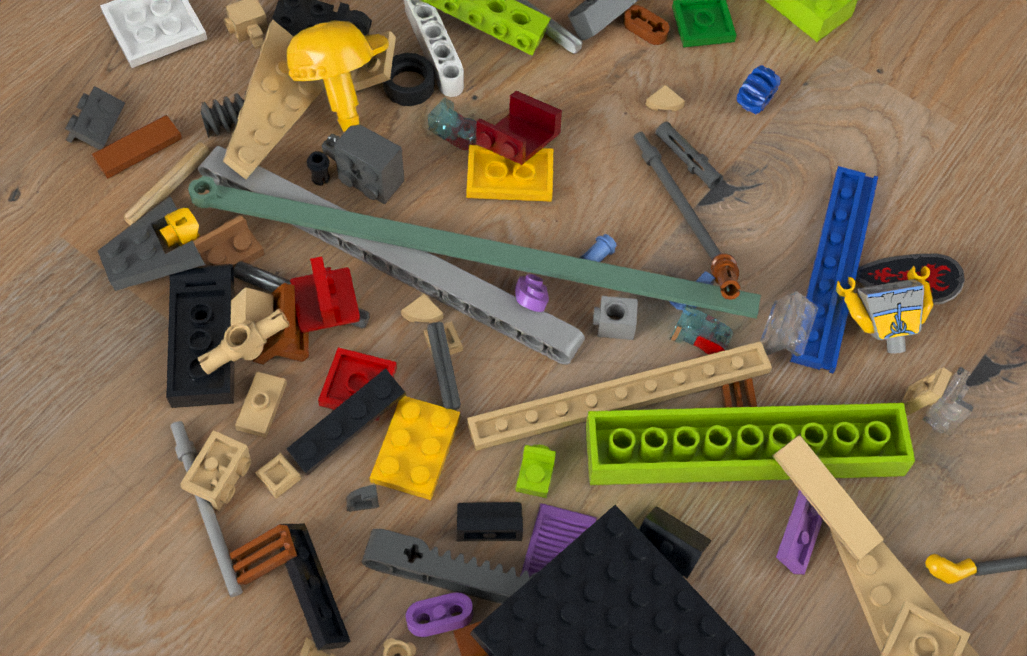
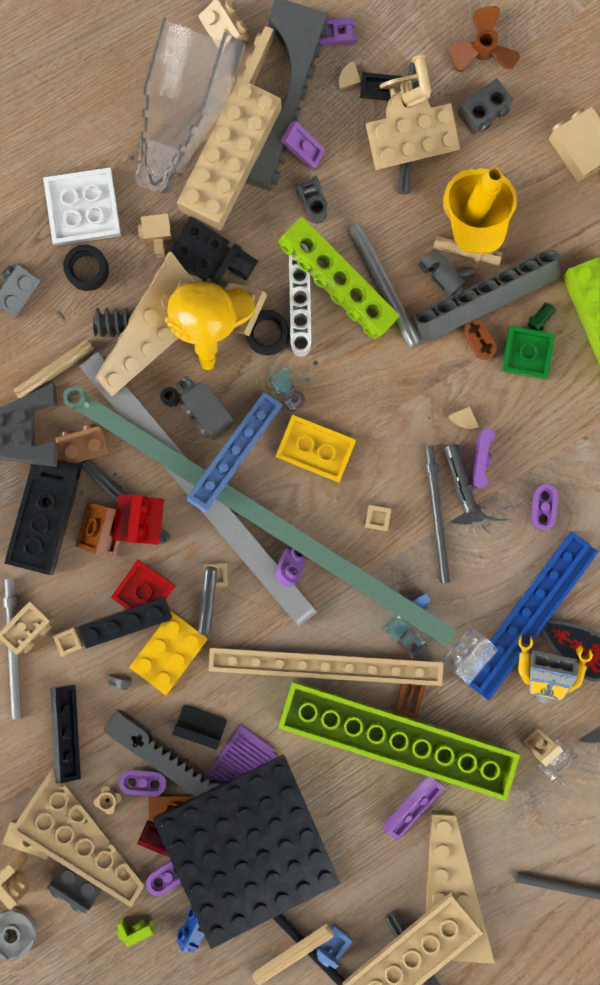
camera: 20 degrees right, 25 degrees up
dark orange tile [92,115,182,179] -> none
yellow piece [159,208,200,247] -> none
tan pin [198,309,290,375] -> none
dark orange tile [229,524,297,585] -> none
tan brick [231,287,273,325] -> none
tan plate [235,372,287,438] -> none
tan tile [401,294,443,324] -> none
dark red panel [476,90,562,165] -> none
lime bracket [516,444,556,498] -> none
medium blue pin [580,234,617,262] -> none
light grey brick [593,296,638,340] -> none
black panel [639,507,711,579] -> none
dark orange pin [711,253,741,300] -> none
blue gear [736,65,781,114] -> none
tan tile [772,435,884,560] -> none
yellow arm [925,554,977,584] -> none
none -> black tyre [63,244,109,291]
none -> medium blue plate [186,392,283,513]
none -> tan plate [364,505,391,532]
none -> medium lavender plate [471,428,495,489]
none -> medium lavender plate [531,484,558,530]

